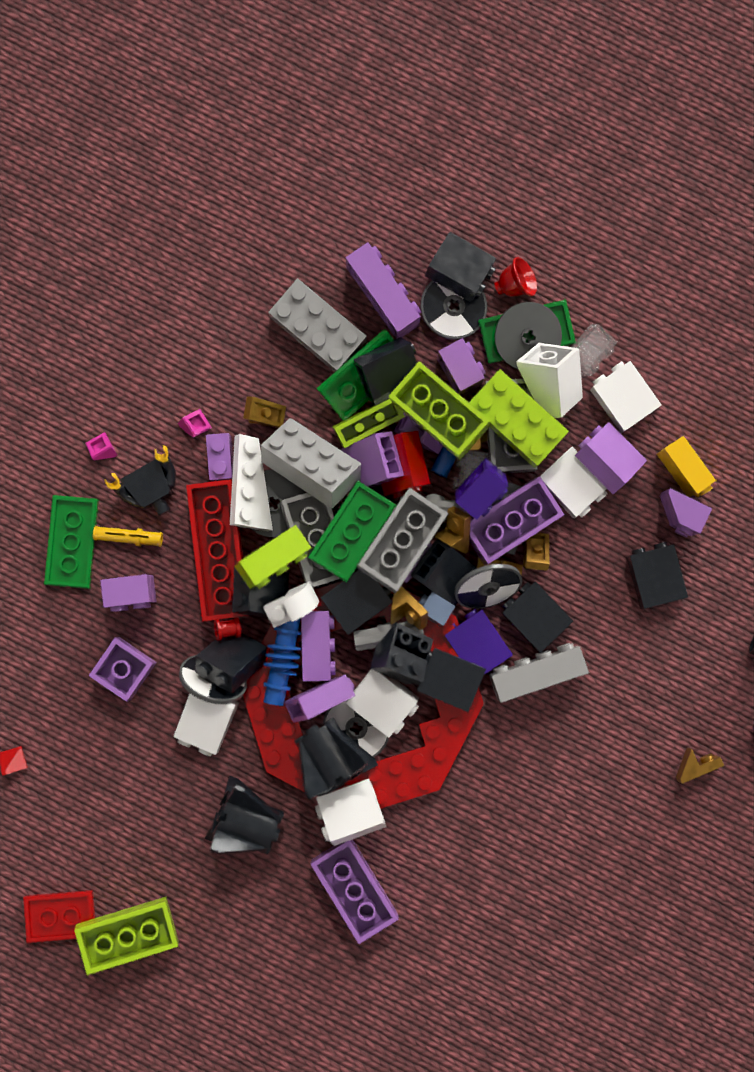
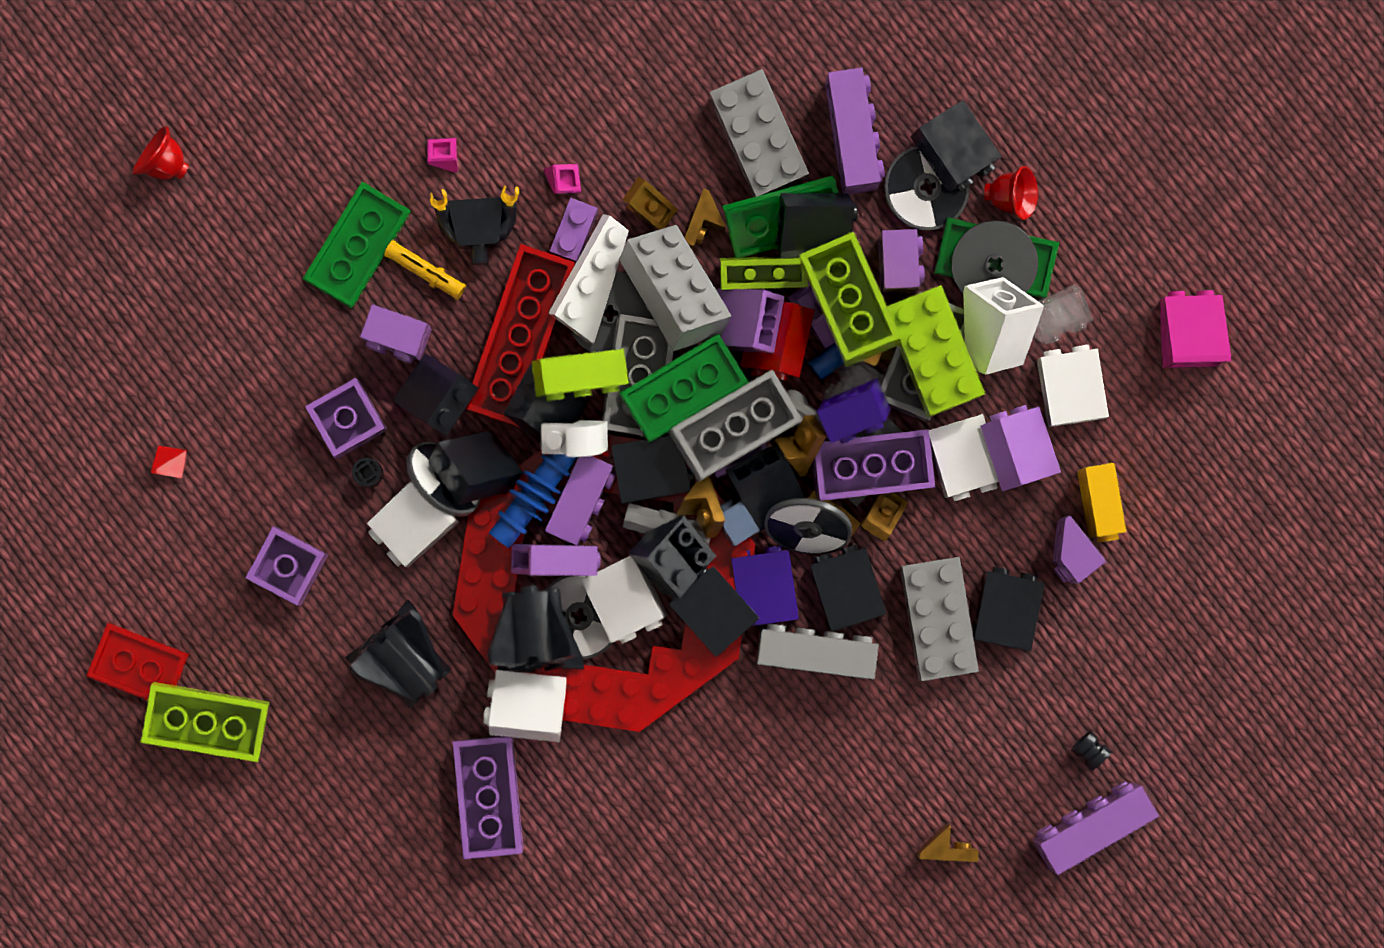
camera: 15 degrees right, 0 degrees up
red bush [214,617,241,640] -> none
none -> medium lavender brick [246,527,329,606]
none -> black wheel [352,458,384,488]
none -> black brick [393,353,479,436]
none -> pearl gold slope [685,189,726,250]
none -> light grey brick [900,557,979,681]
none -> dark pink slope [1160,290,1231,368]

